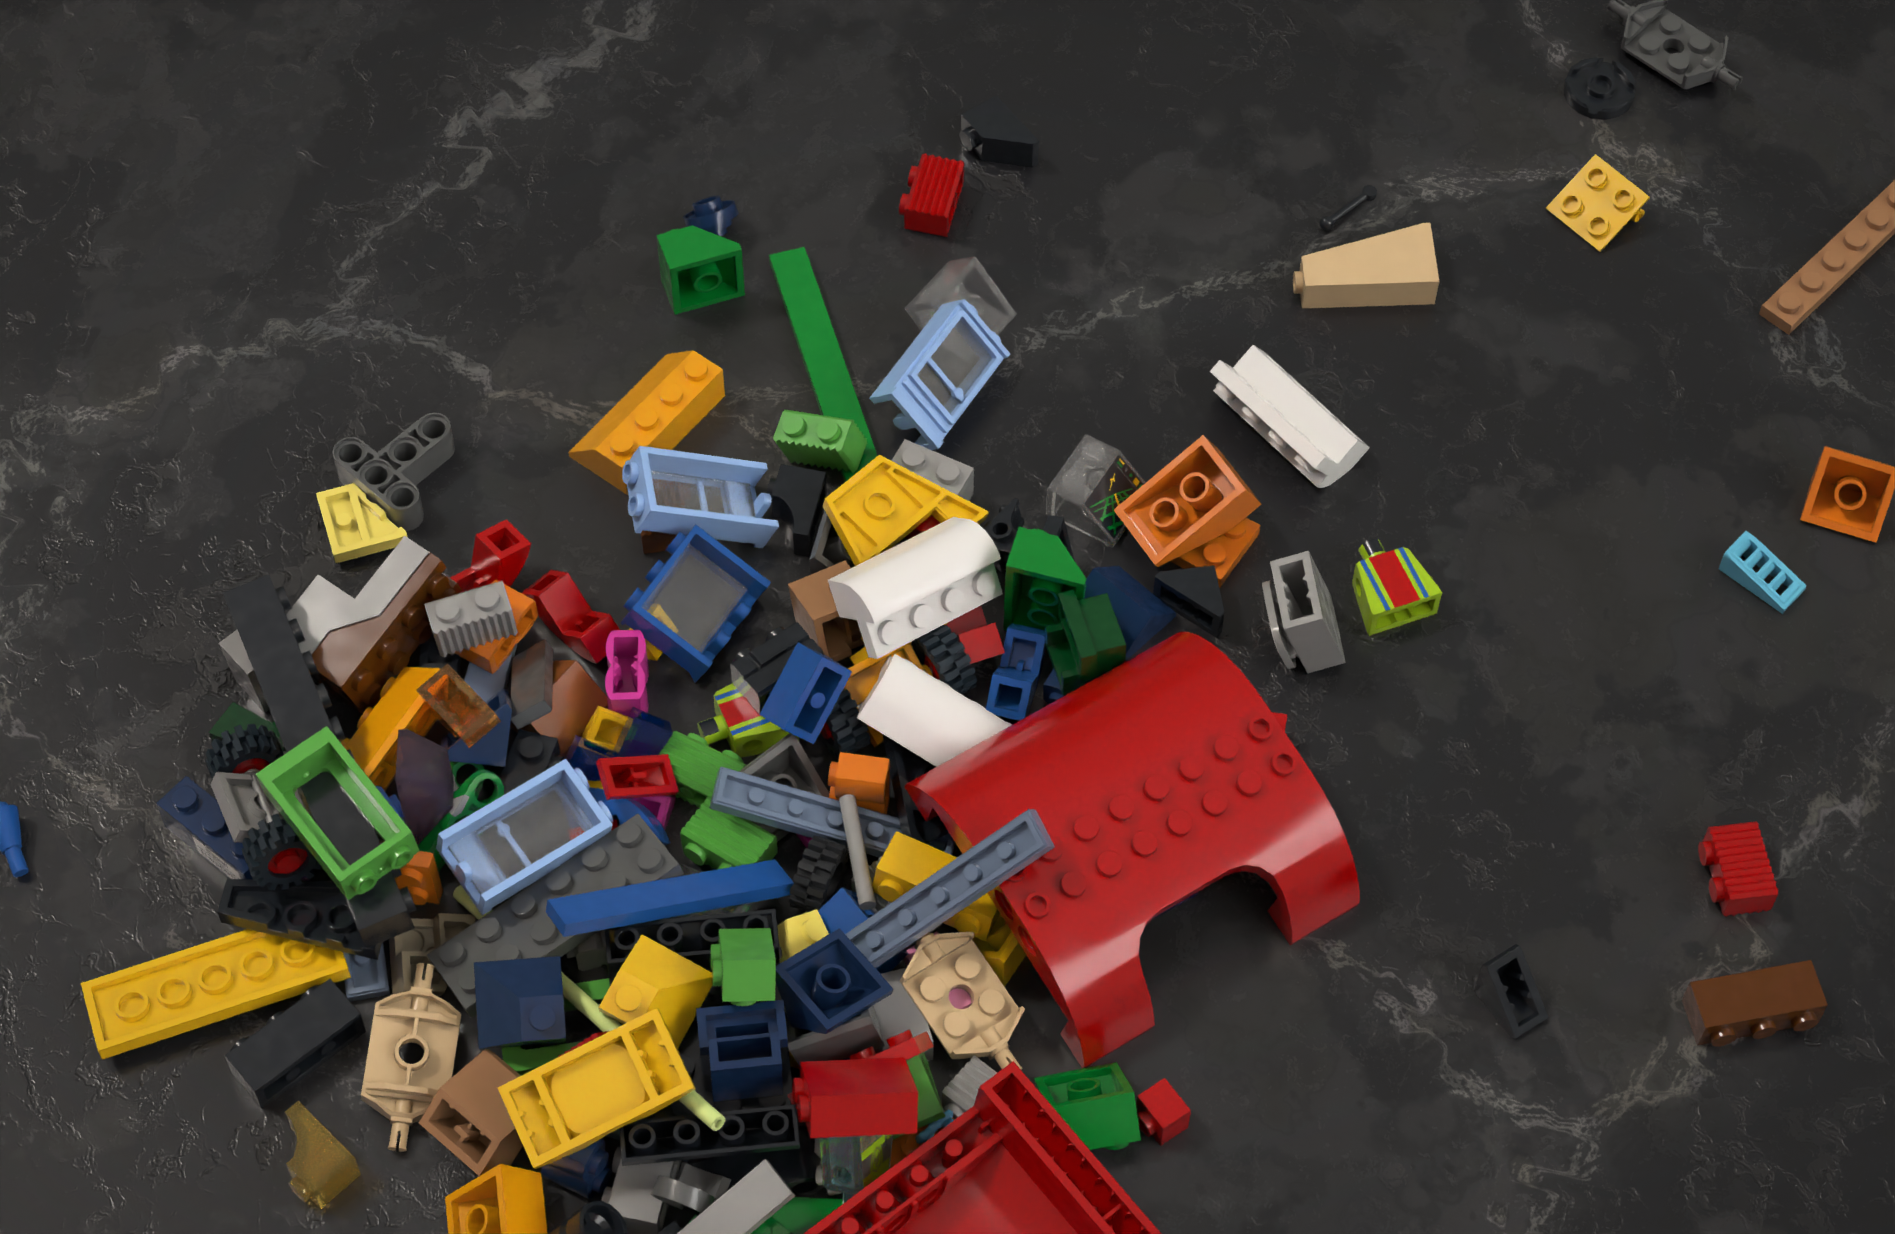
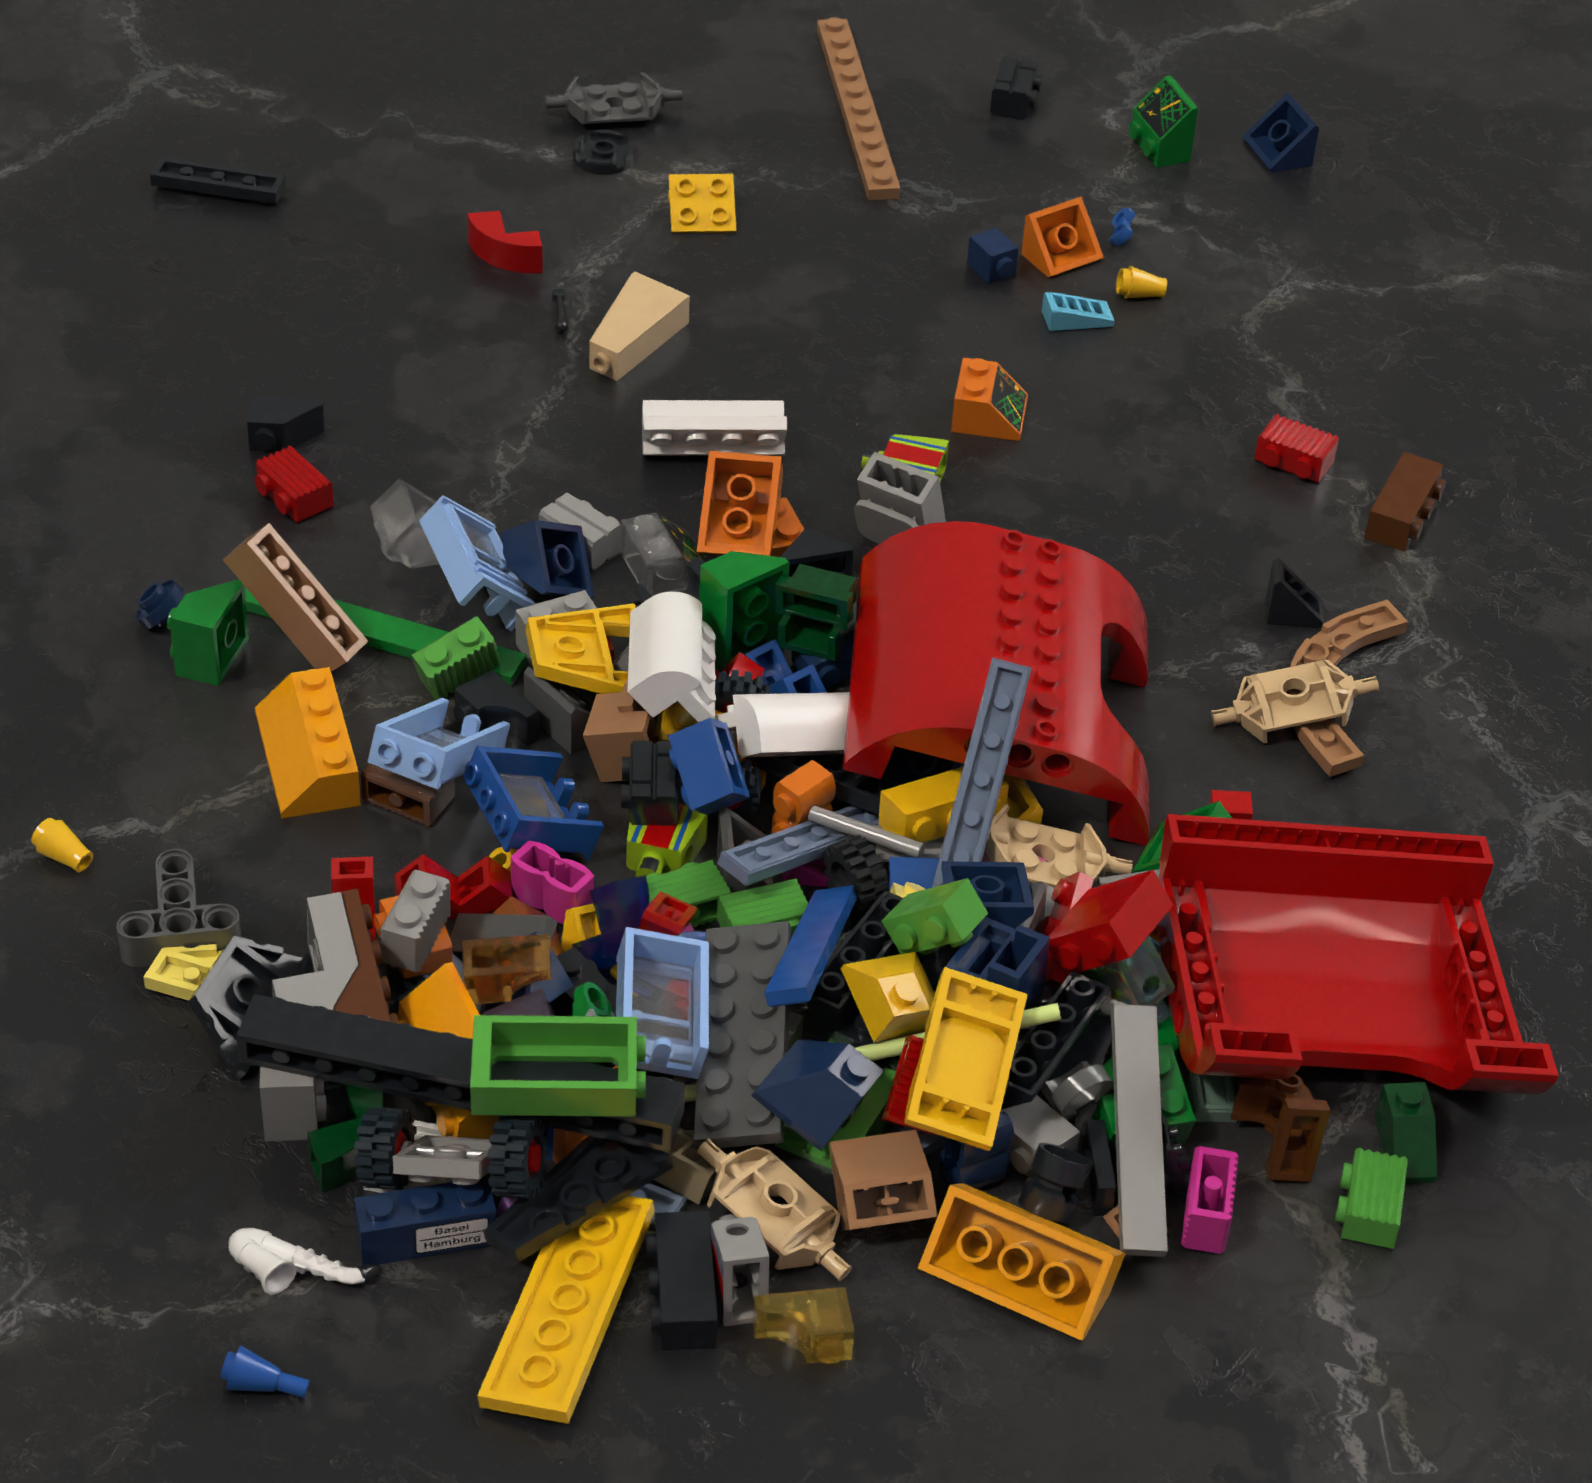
camera: 55 degrees left, 15 degrees down
none -> yellow cone [31,818,93,873]
none -> black wing [188,936,313,1080]
none -> medium nougat brick [223,523,368,672]
none -> white piece [229,1228,382,1295]
none -> red brick [467,211,543,274]
none -> dark blue slope [501,520,594,598]
none -> light grey brick [539,493,622,570]
none -> light grey torso [711,1214,769,1327]
none -> orange slope [951,358,1028,441]
none -> dark blue brick [967,228,1019,284]
none -> yellow cone [1116,266,1167,299]
none -> tan plate [1211,659,1379,743]
none -> medium nougat plate [1286,599,1408,777]

